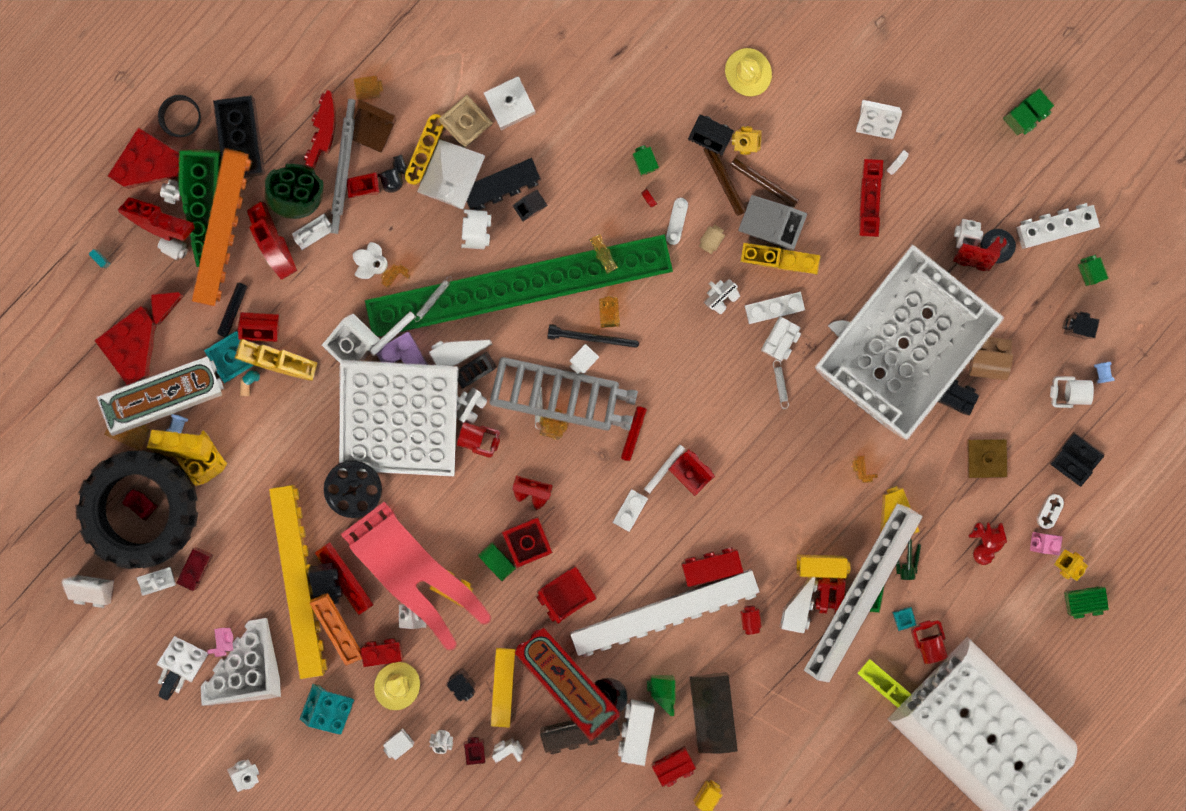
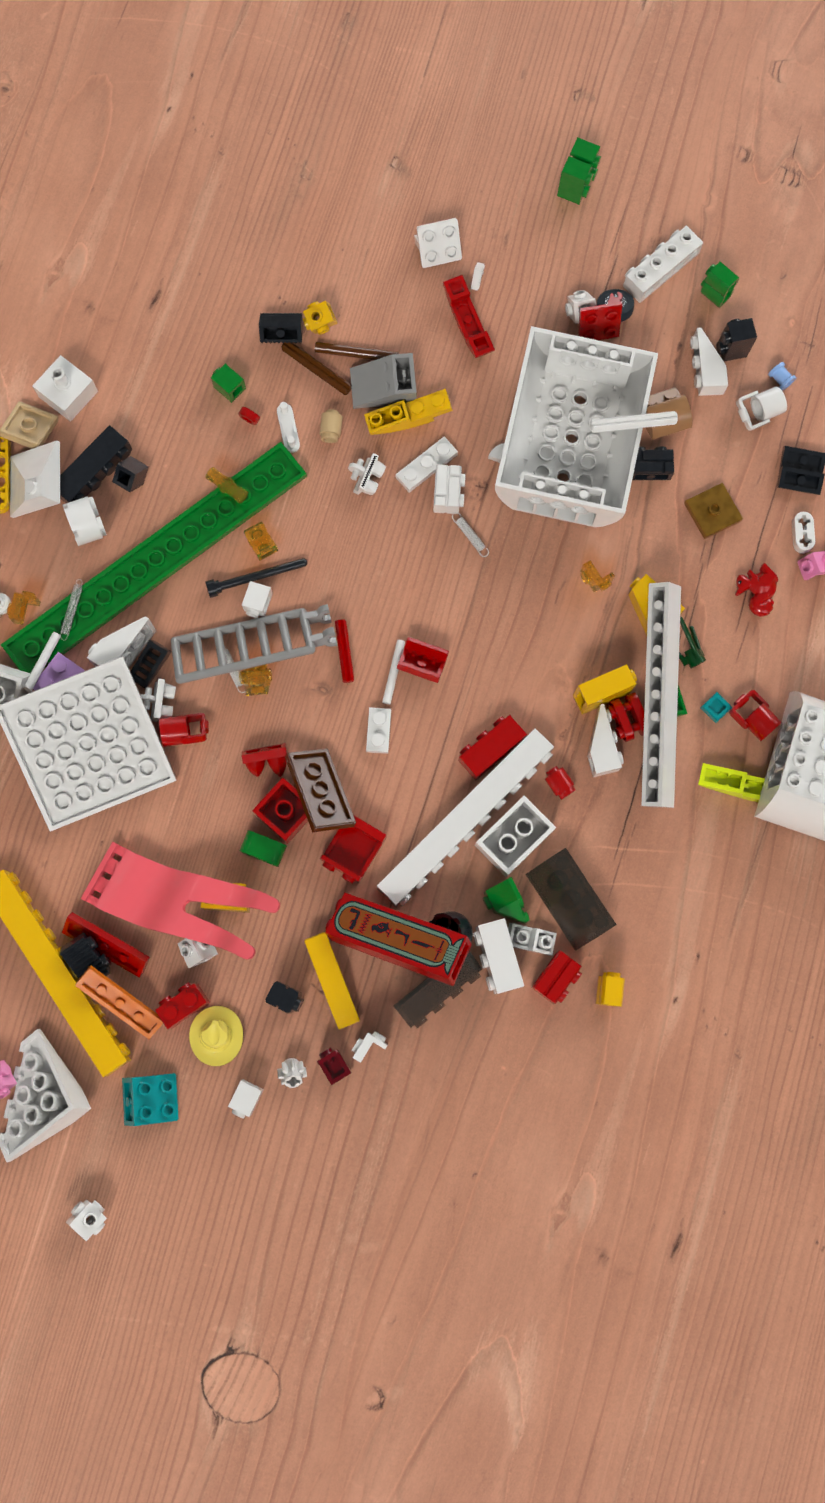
camera: 25 degrees left, 10 degrees down
black wedge [324,460,382,518] -> none
light yellow hat [725,48,772,97] -> none
none -> tile [285,749,356,833]
none -> white brick [474,796,556,877]
none -> white slope [508,923,557,955]
none -> white axle [590,411,678,433]
none -> white slope [690,328,728,396]

